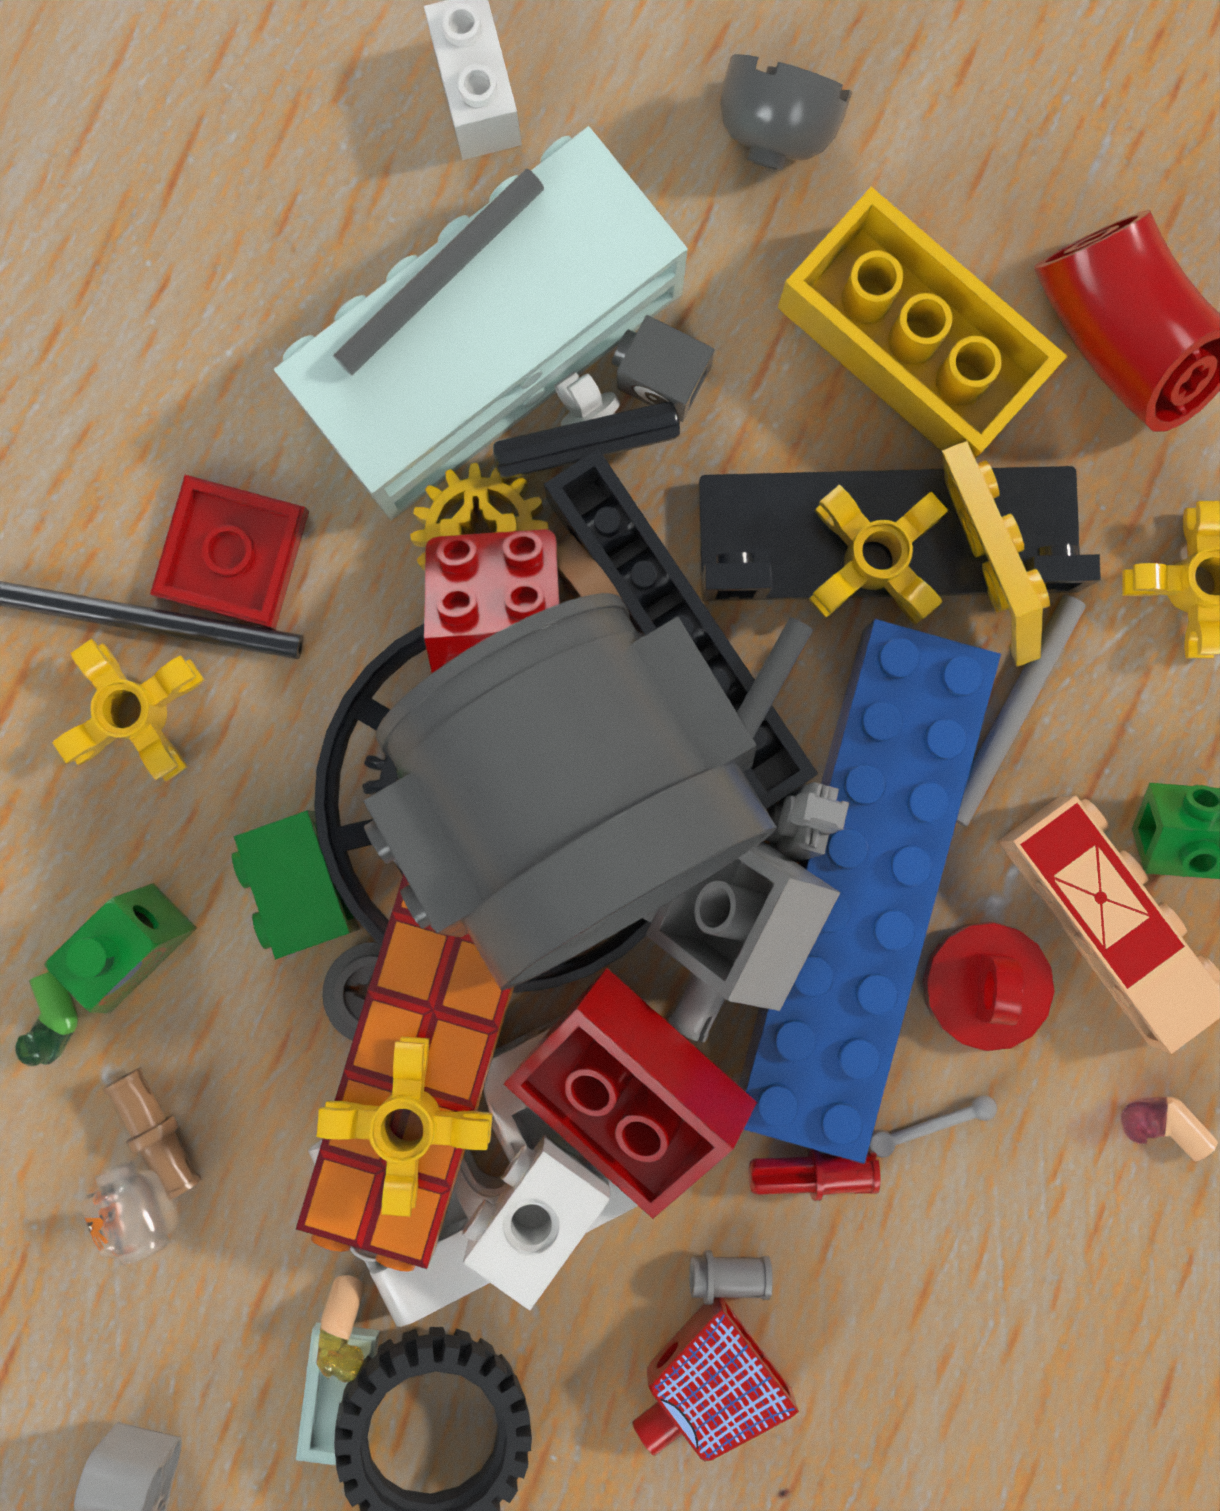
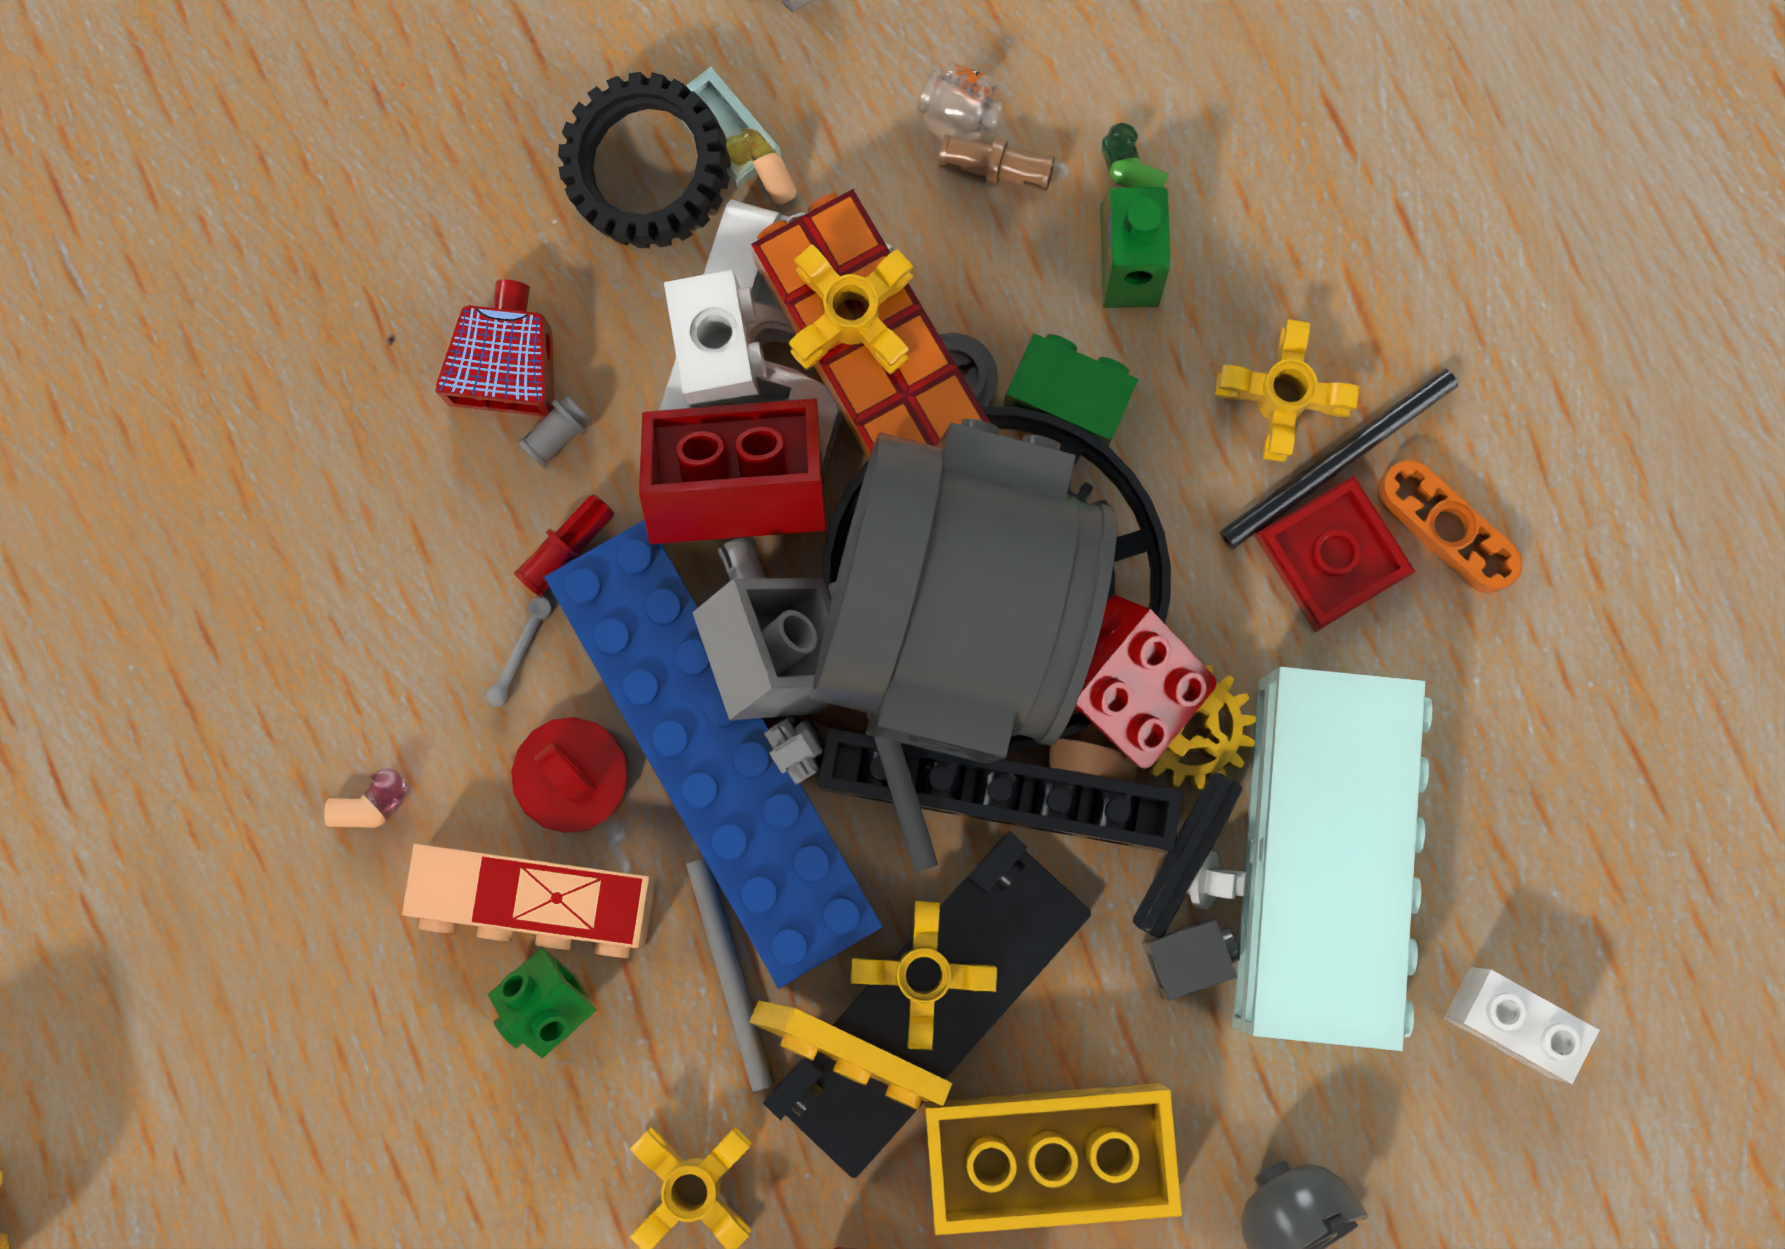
camera: 130 degrees right, 5 degrees down
dark grey bar [333,168,544,376] -> none
none -> orange beam [1378,460,1522,593]

